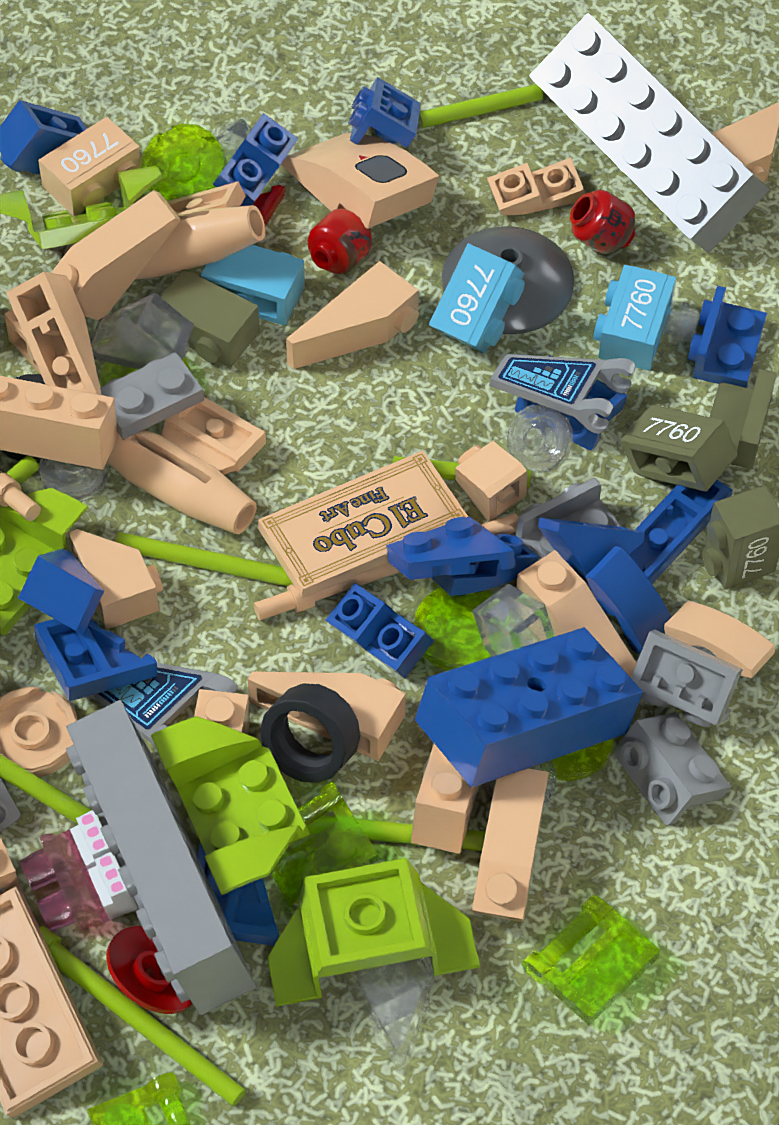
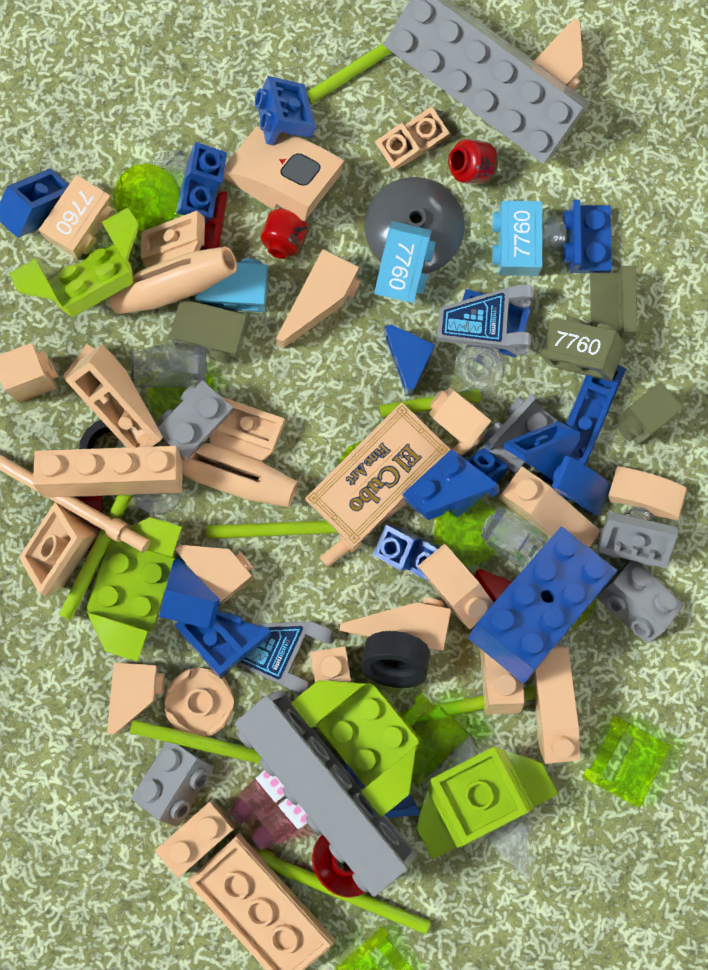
camera: 20 degrees left, 25 degrees up
light nougat slope [51,190,181,322] -> none
none -> blue slope [384,324,435,396]
none -> light nougat slope [418,544,494,629]

